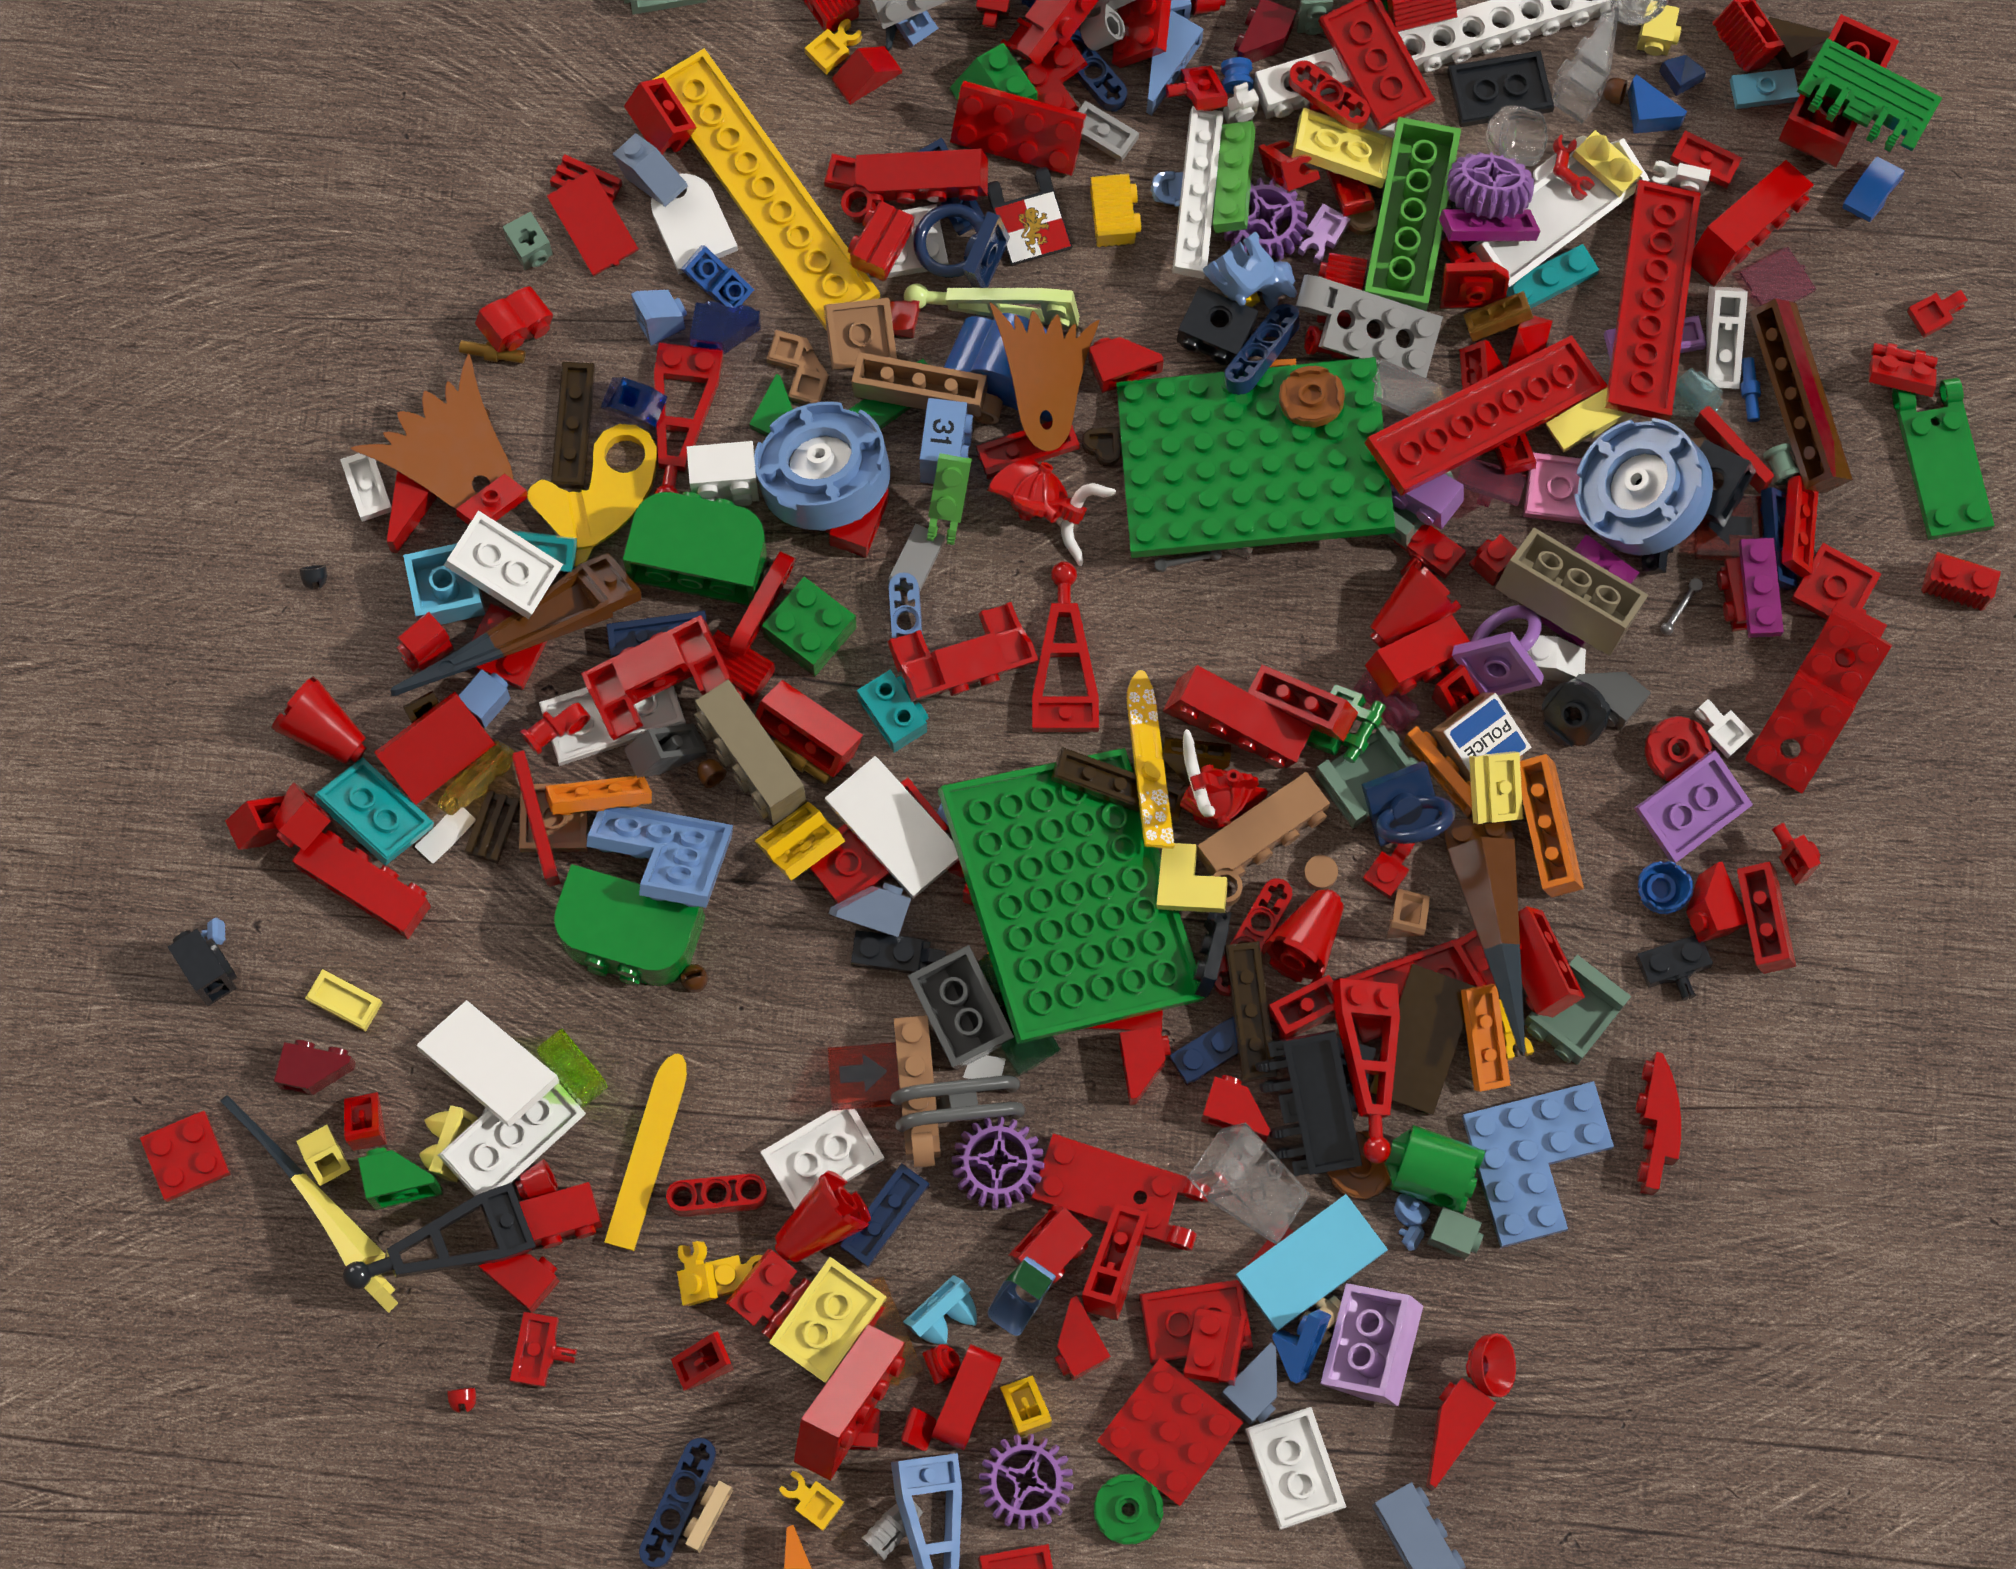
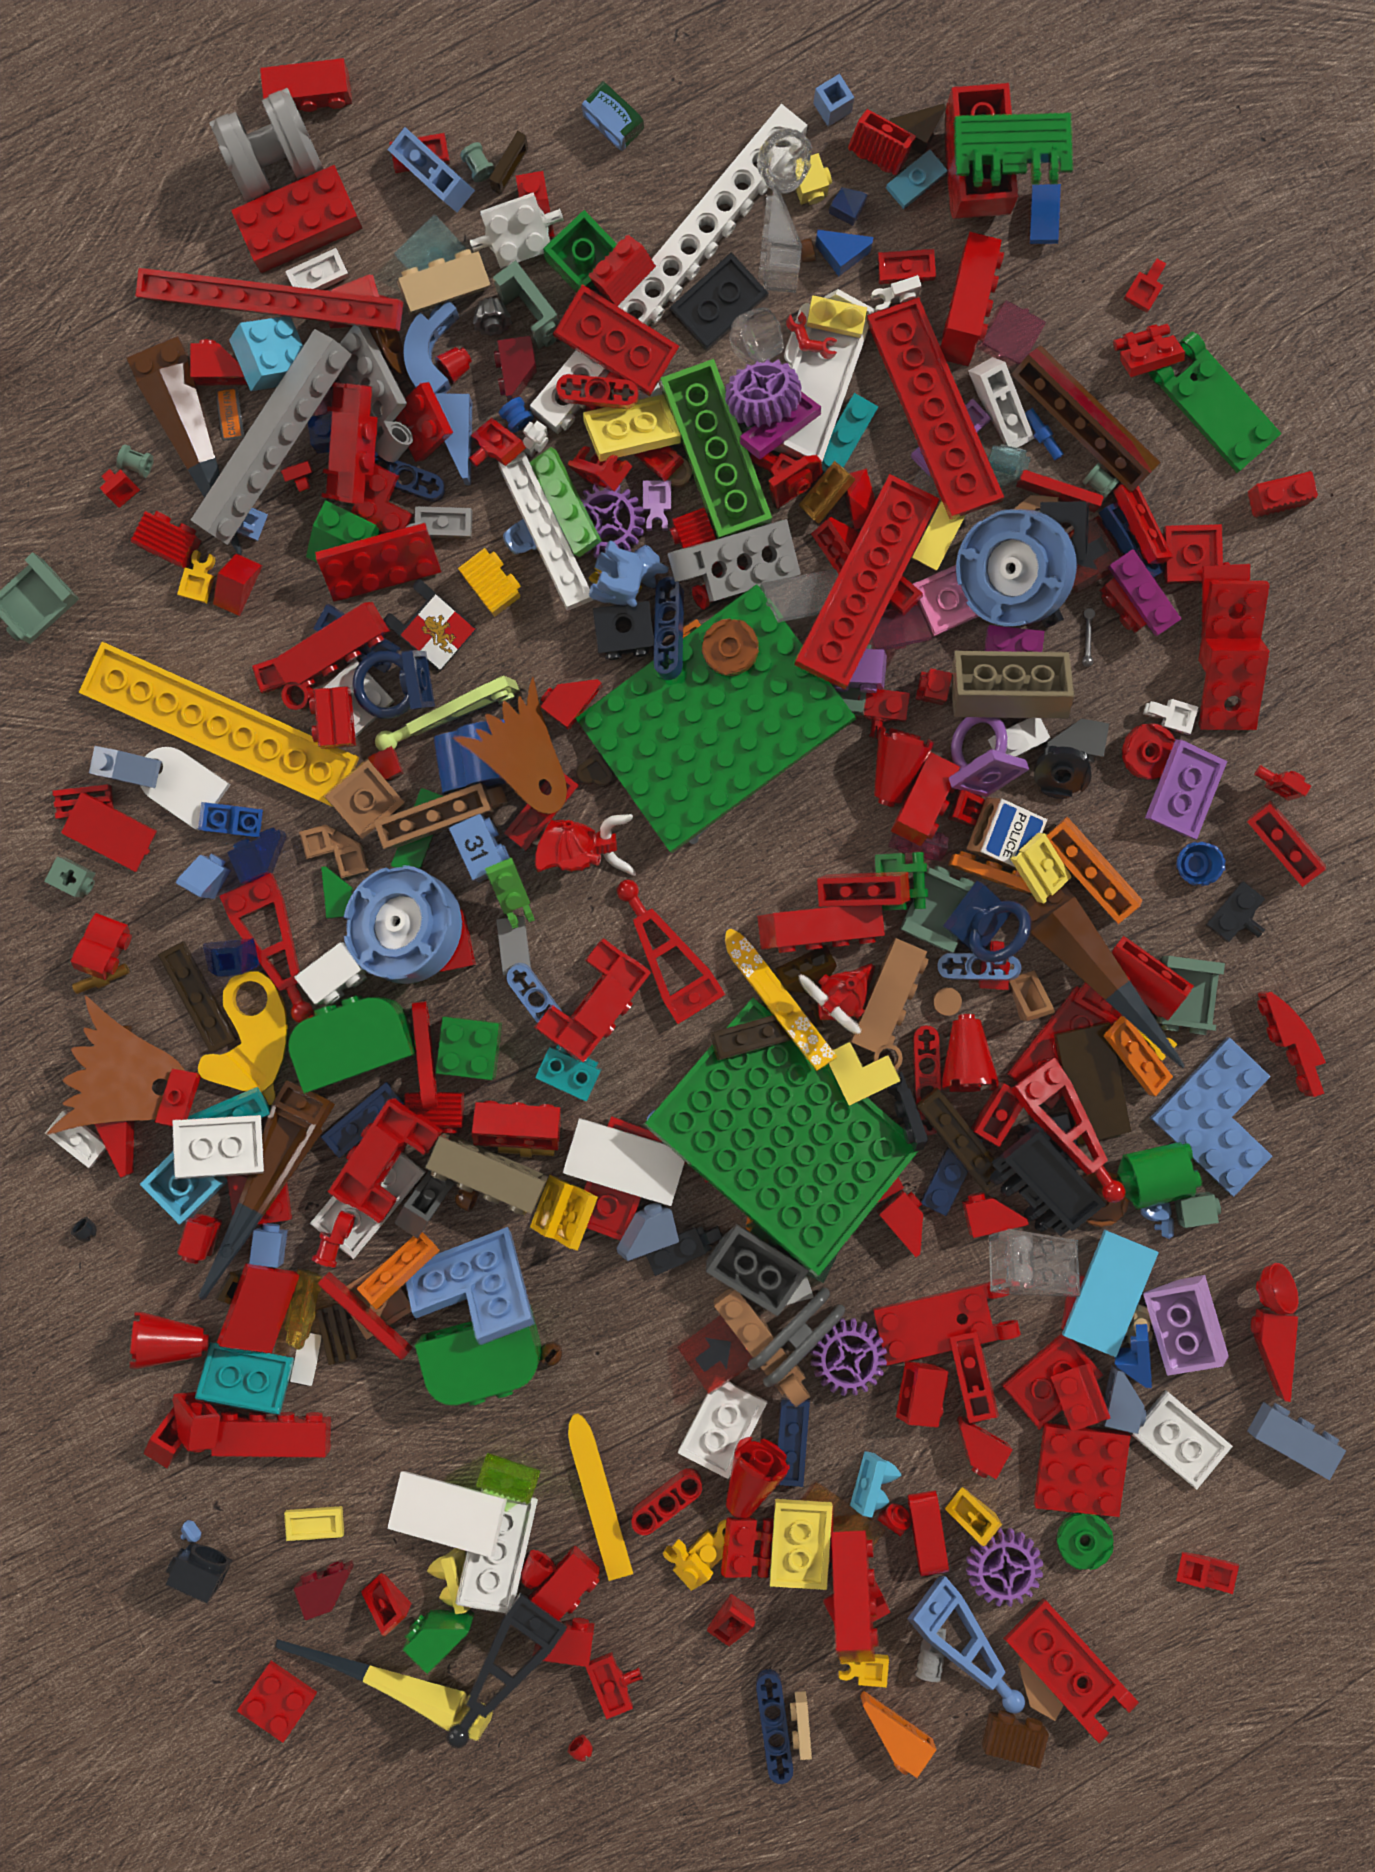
camera: 30 degrees left, 15 degrees up
light yellow brick [296,1125,351,1186] -> none
red brick [624,77,697,155] -> none
red slope [901,1407,936,1452] -> none
medium blue piece [987,1256,1056,1336] -> none
red slope [1686,862,1748,943] -> none
none -> medium blue beam [937,953,1021,981]

